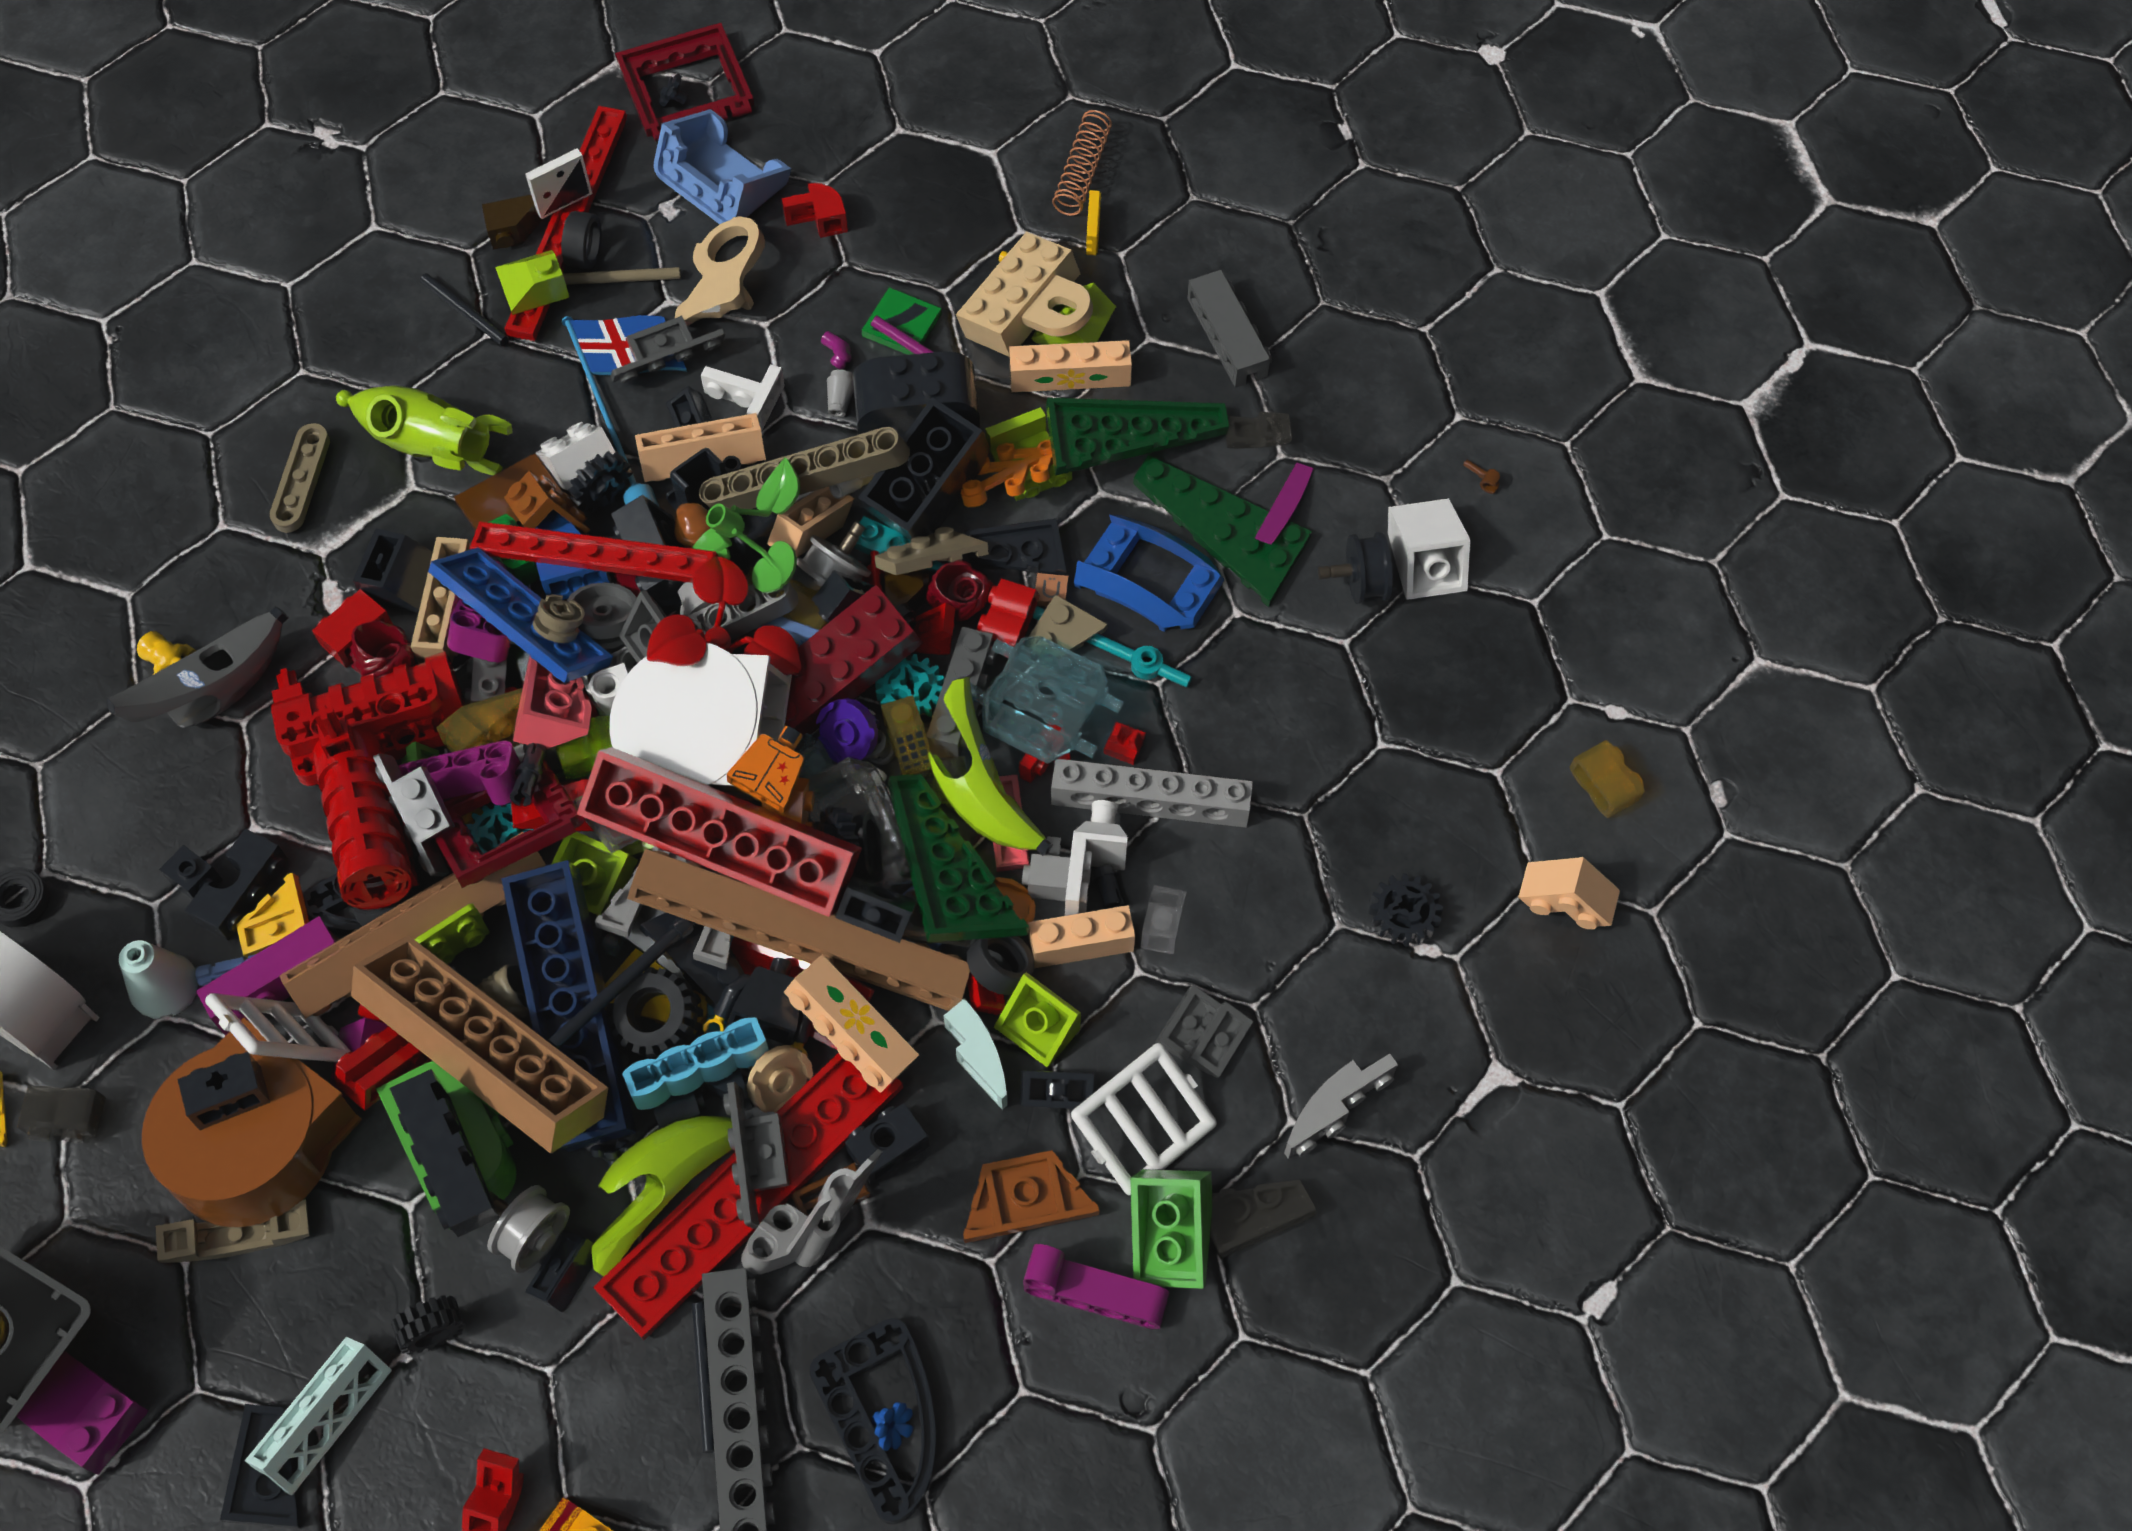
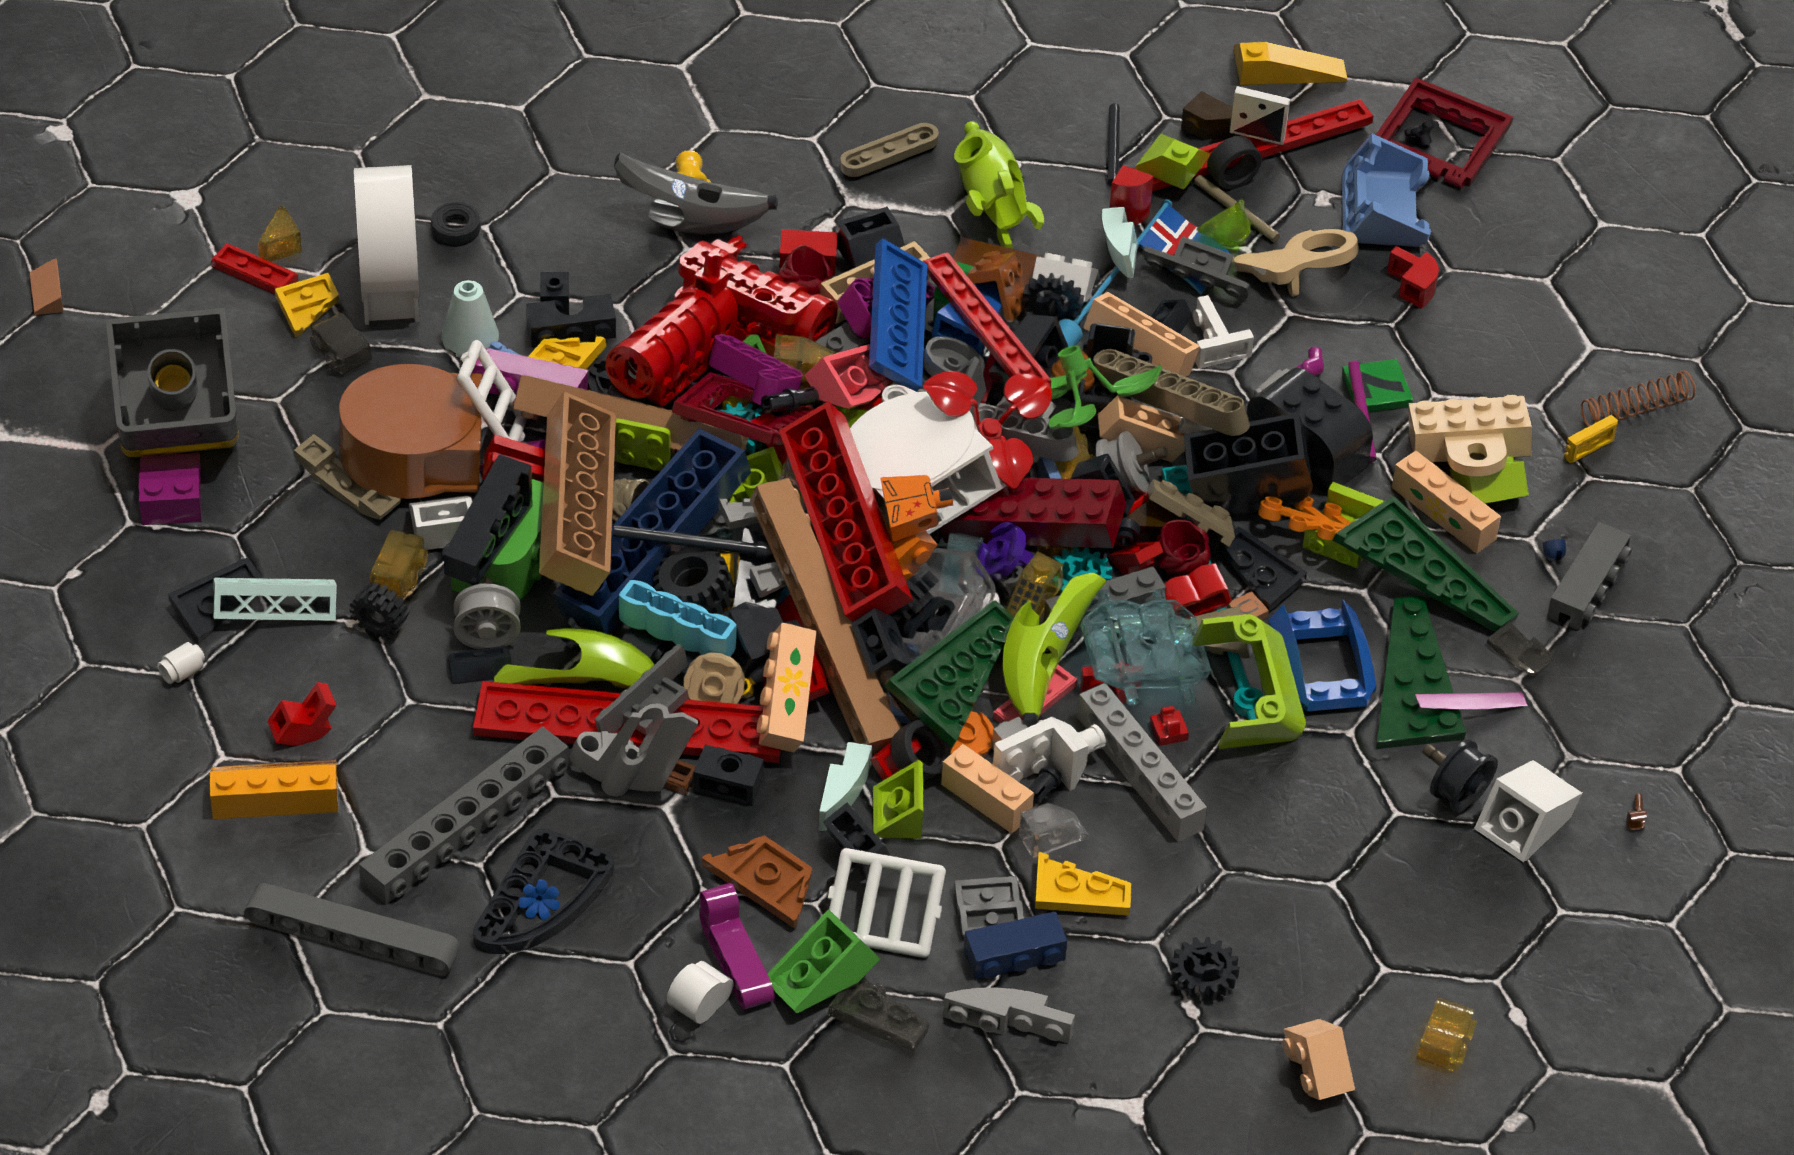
camera: 50 degrees right, 15 degrees down
black brick [177,1052,270,1130] -> none
bracket [373,753,455,876] -> none
dark tan wheel [533,594,585,643] -> none
none -> clear yellow brick [370,530,428,599]
none -> white slope [409,496,472,551]
none -> white piece [667,961,734,1024]
none -> dark blue brick [964,912,1067,980]
none -> yellow wing [1035,852,1131,915]
none -> light aqua slope [1102,207,1138,278]
none -> red brick [1110,165,1154,225]
none -> lime windscreen [1191,614,1306,749]
none -> clear neon green hat [1196,198,1252,248]
none -> yellow wedge [1234,42,1347,85]
none -> dark blue hinge [1542,539,1566,561]

